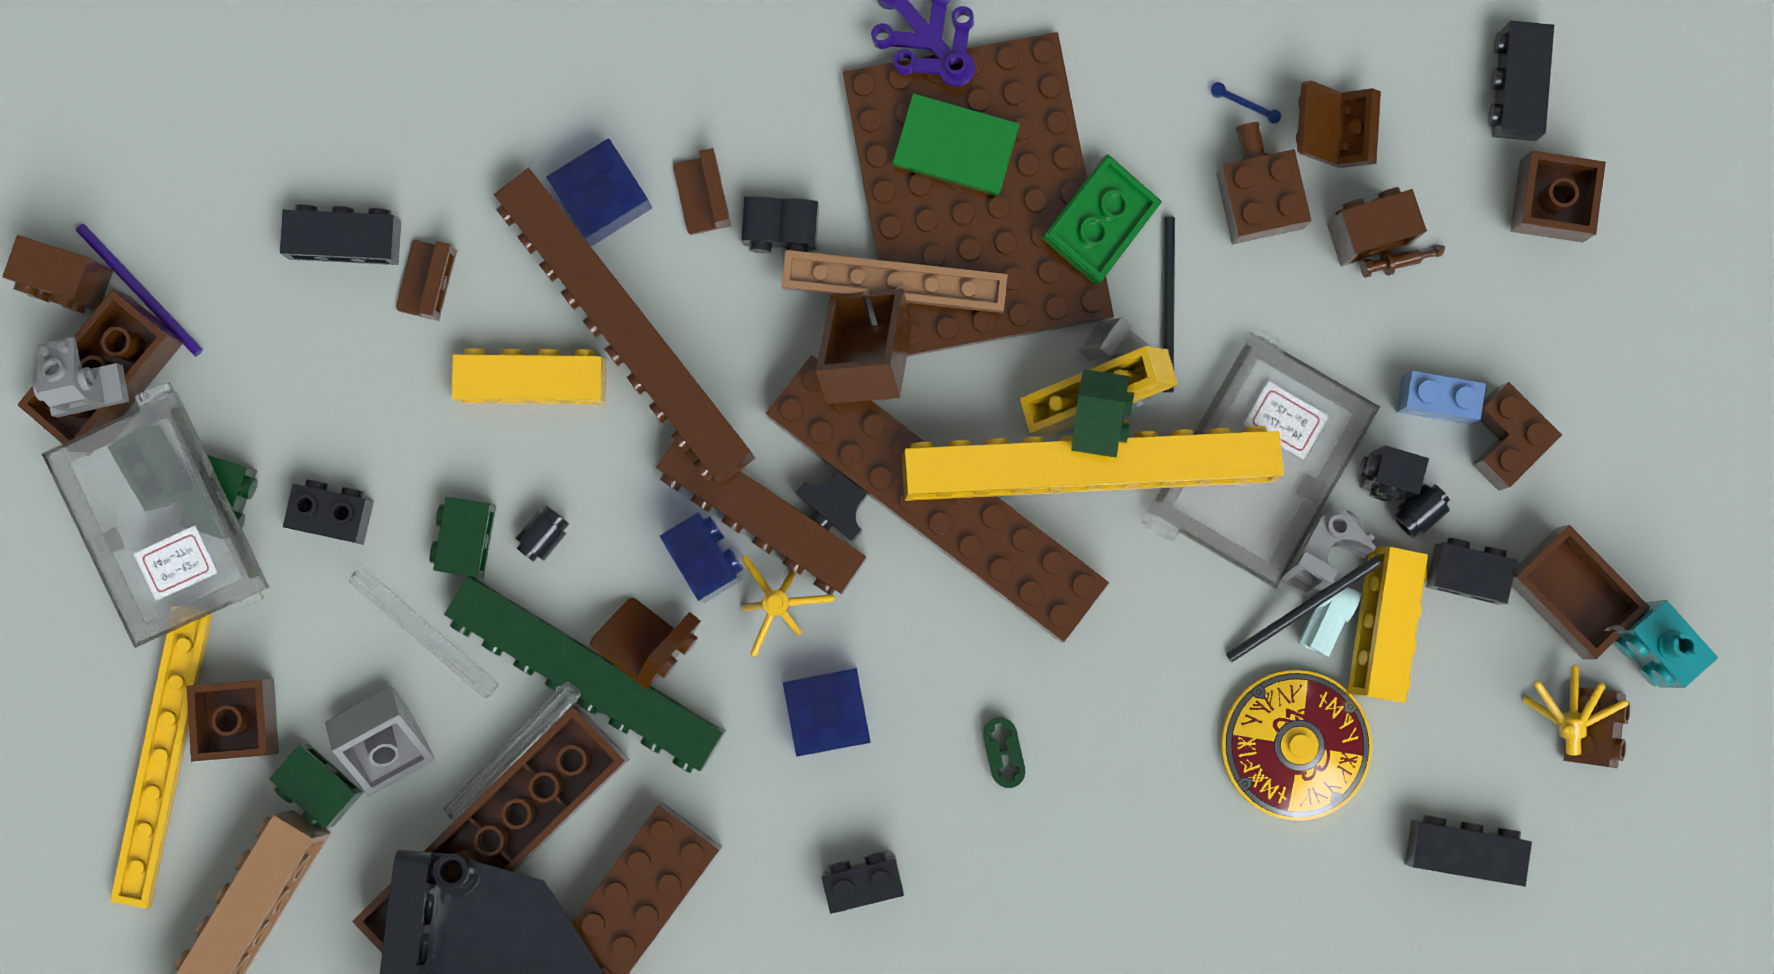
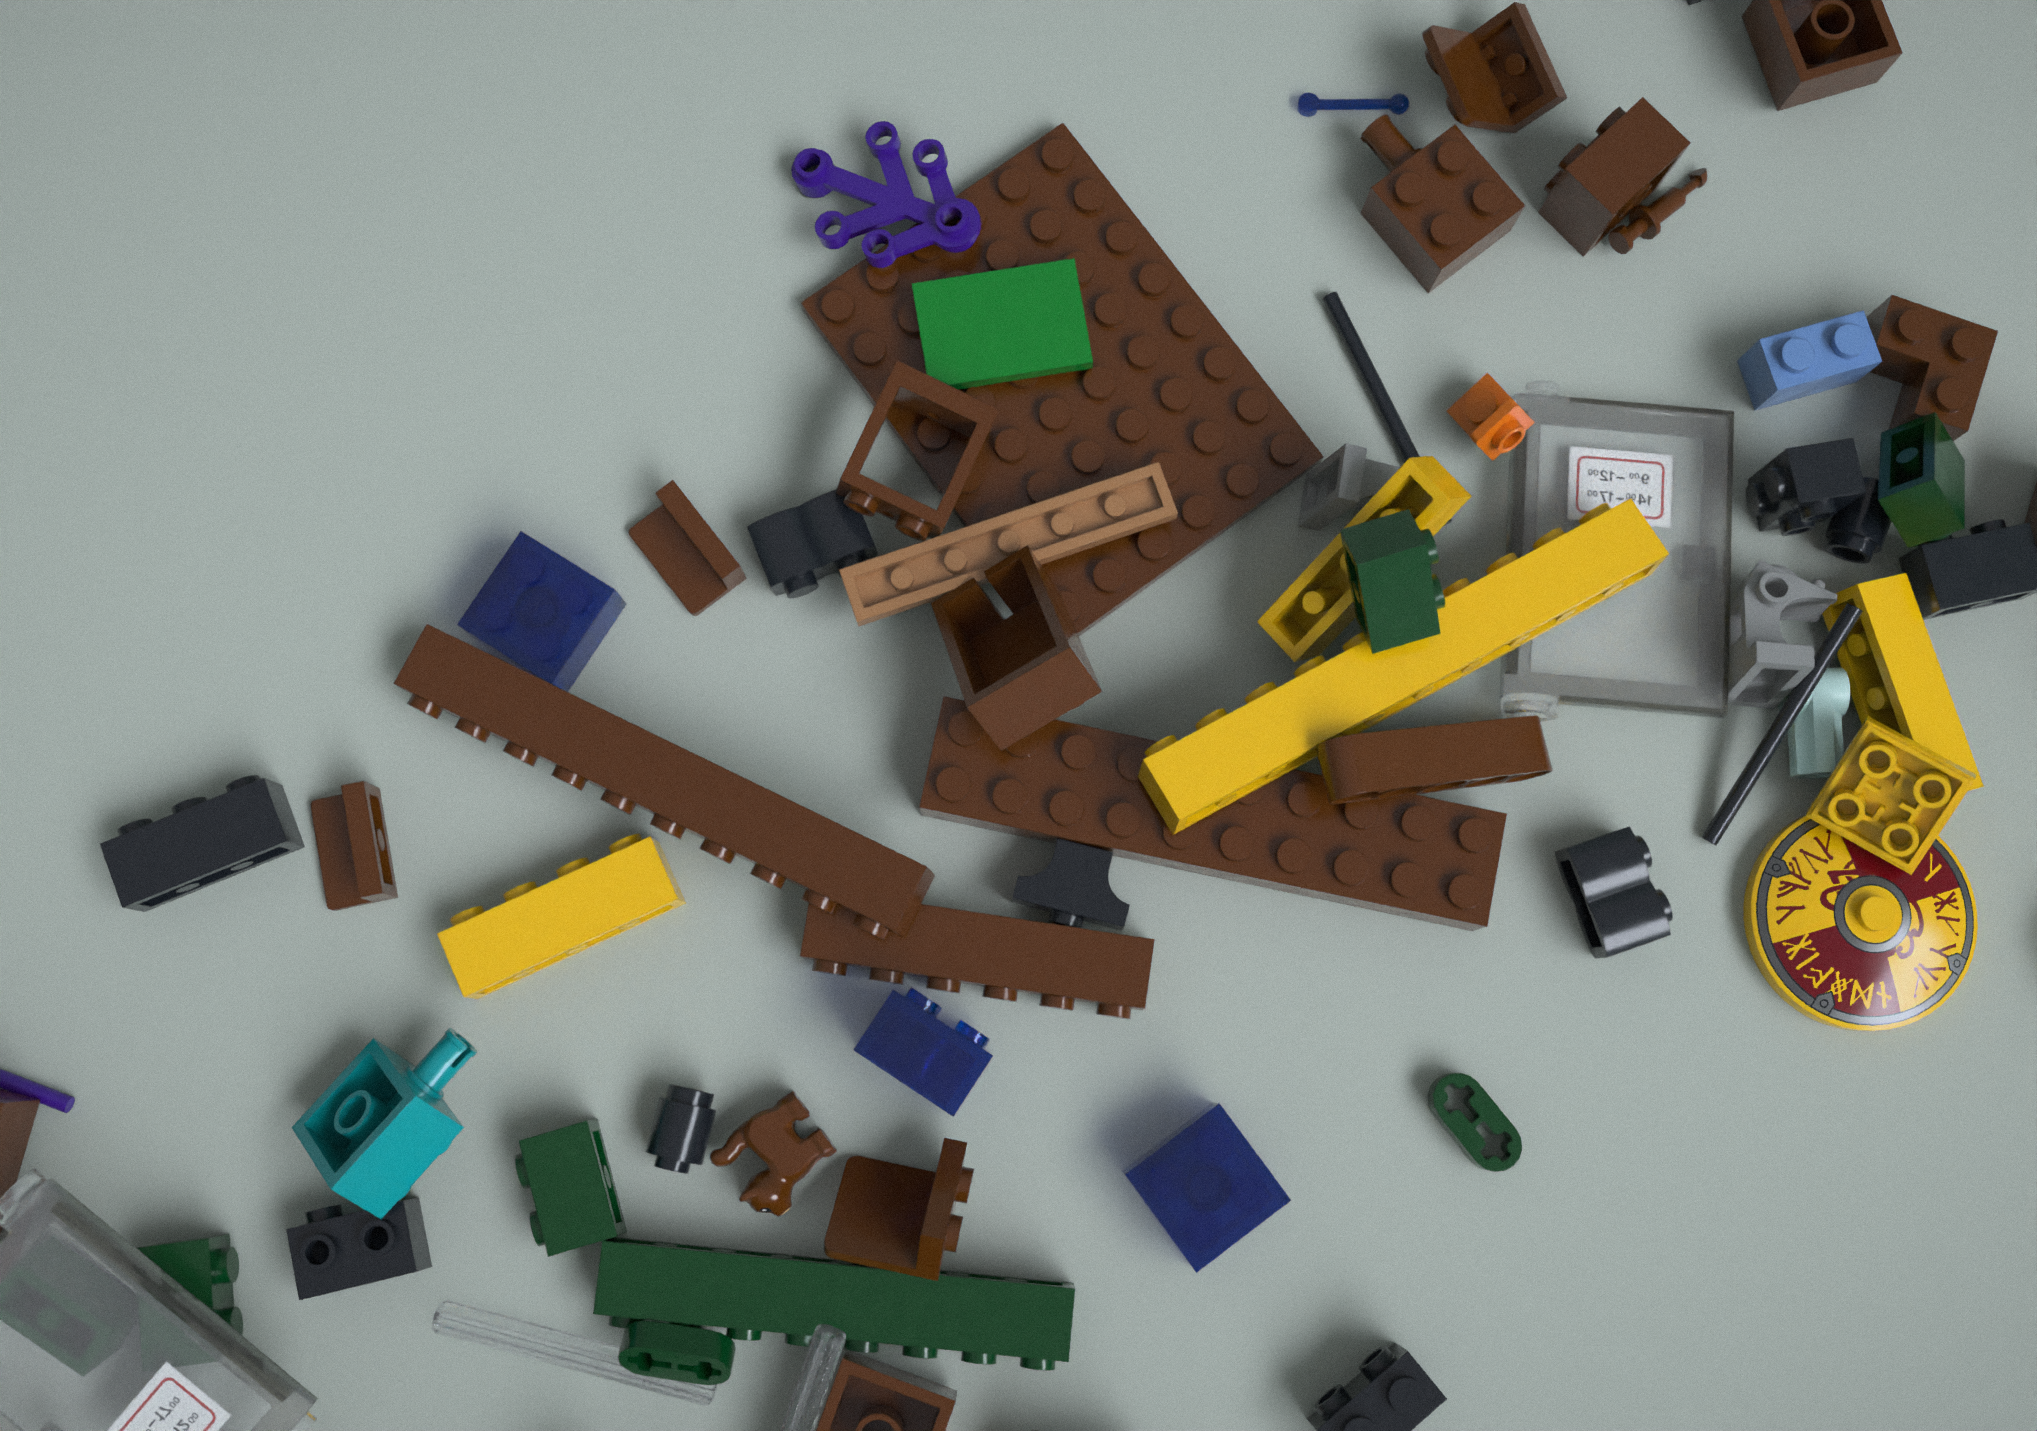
camera: 30 degrees left, 5 degrees down
yellow plant [741,555,835,657] -> none
green tile [1040,154,1162,285] -> none
none -> teal brick [291,1028,477,1219]
none -> dark green beam [618,1321,736,1385]
none -> reddish brown animal [710,1091,837,1217]
none -> reddish brown window [836,360,999,541]
none -> reddish brown beam [1316,715,1553,805]
none -> orange bracket [1446,373,1535,461]
none -> black brick [1555,826,1673,959]
none -> yellow tile [1805,716,1976,875]
none -> dark green brick [1878,412,1965,548]

